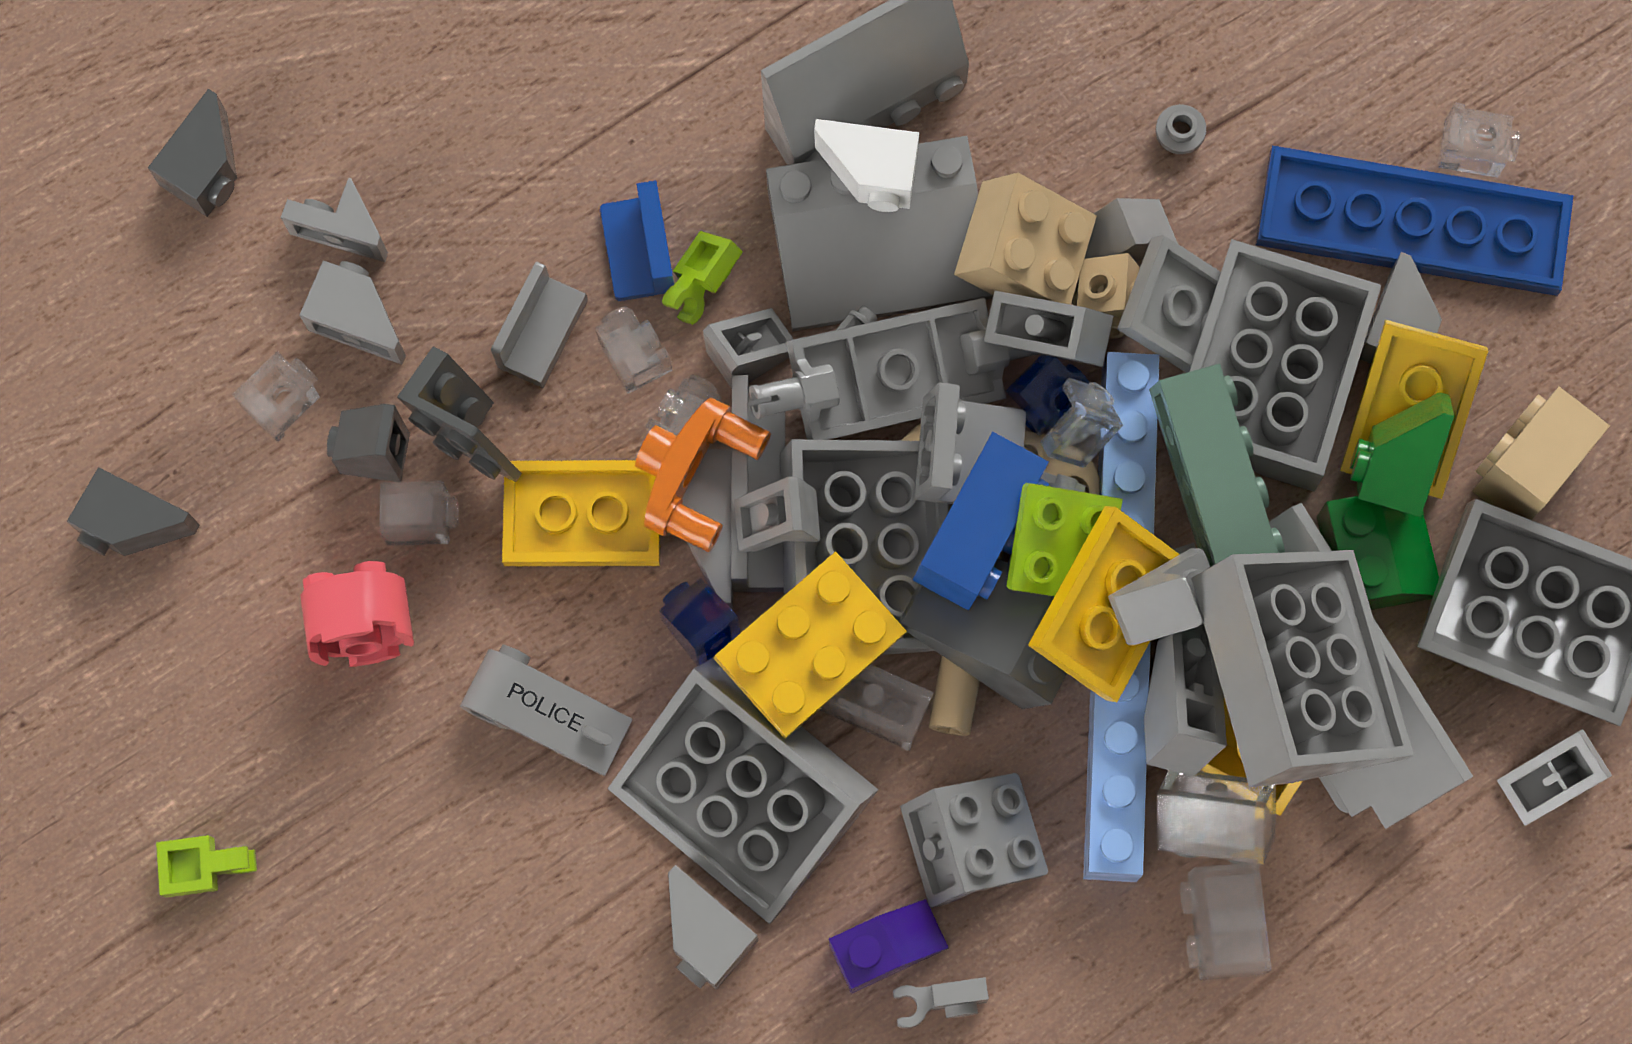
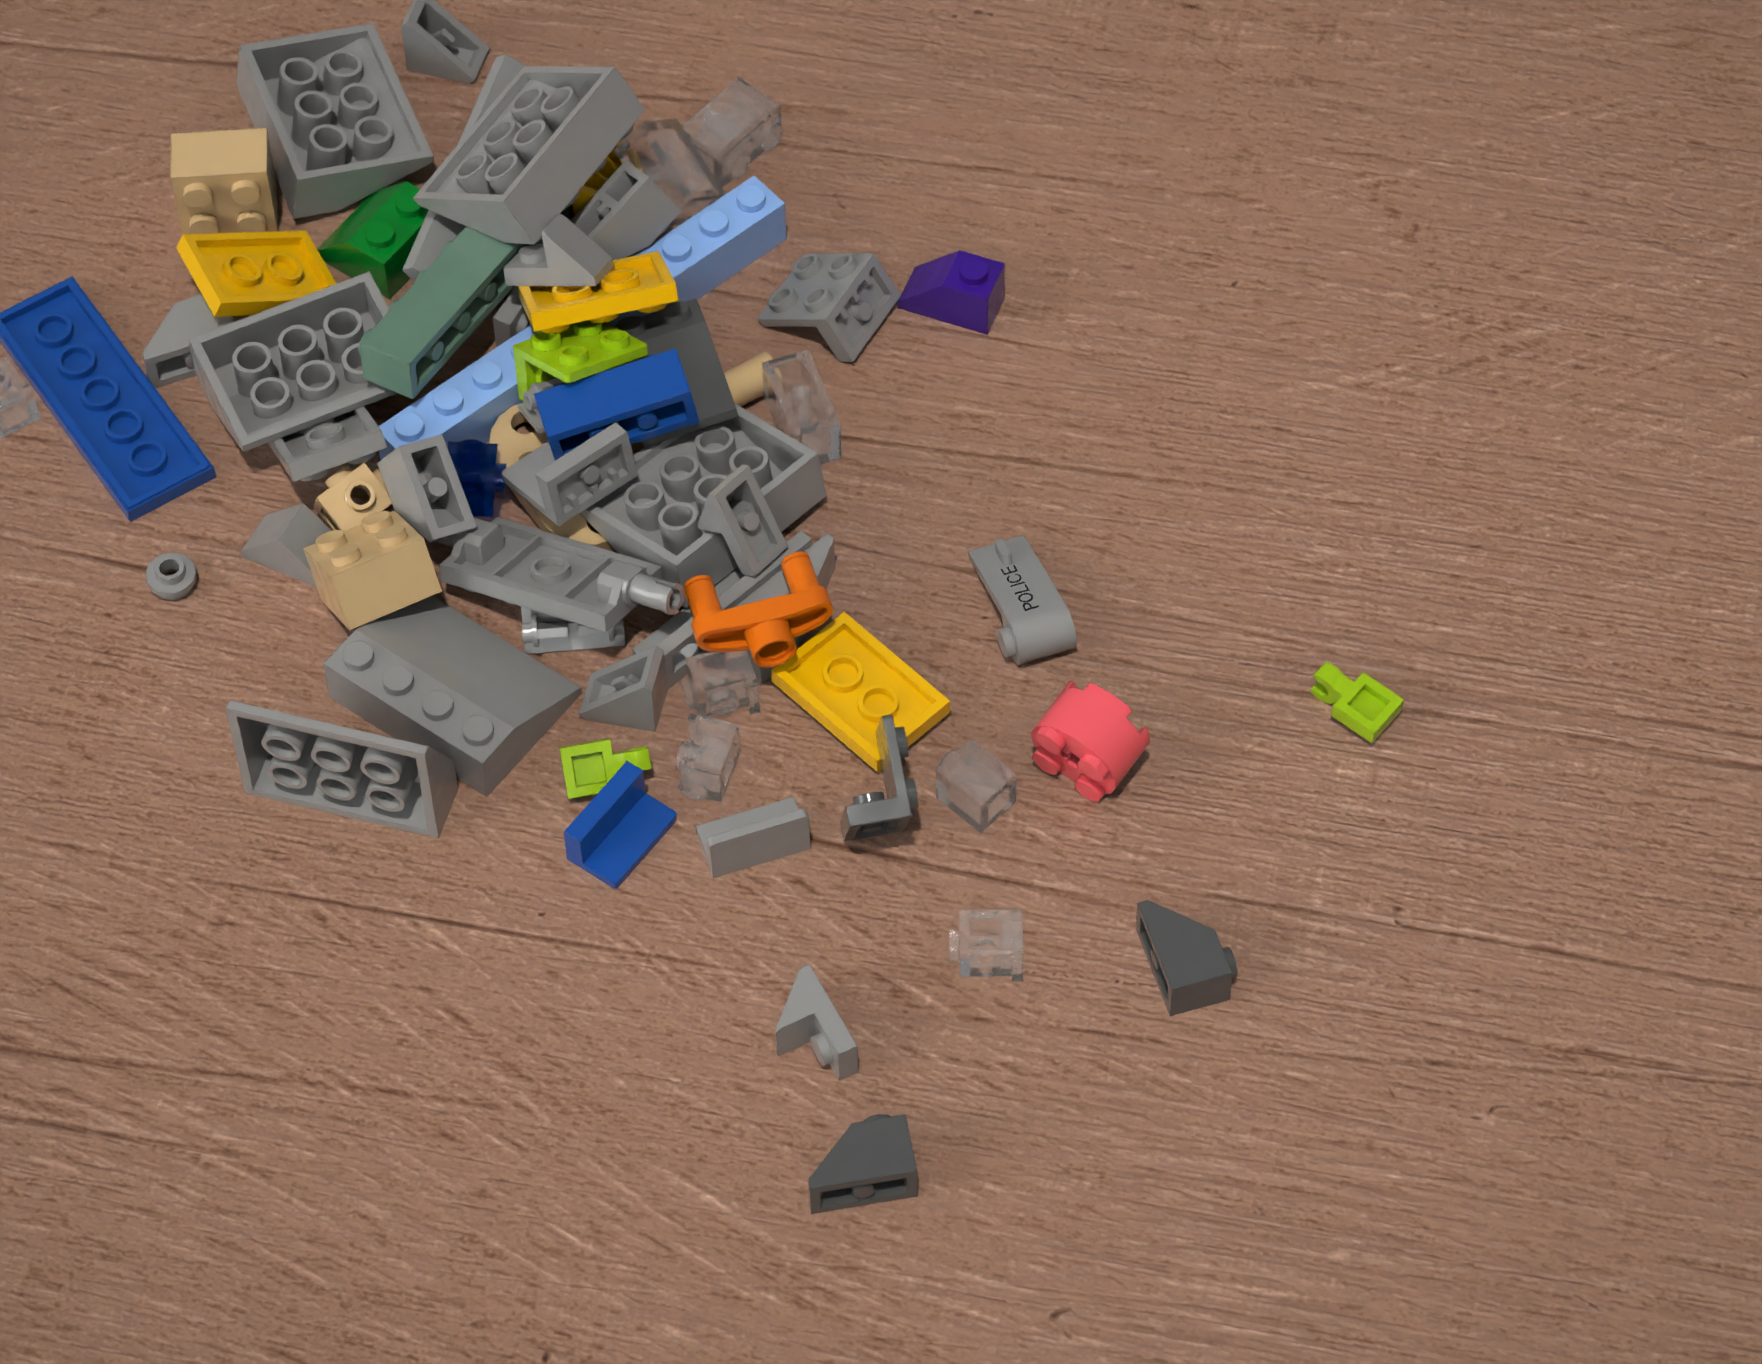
camera: 135 degrees left, 20 degrees down
light grey slope [299,260,406,365] -> none
dark grey slope [327,404,410,482] -> none
light grey slope [607,658,879,924] -> none
clear blue slope [659,578,740,666] -> none
light grey slope [668,865,759,989] -> none
yellow plate [714,551,907,739] -> none
white slope [814,119,919,212] -> none
light grey plate [893,977,989,1029] -> none
clear bracket [1040,378,1123,468] -> none
green slope [1350,392,1454,517] -> none

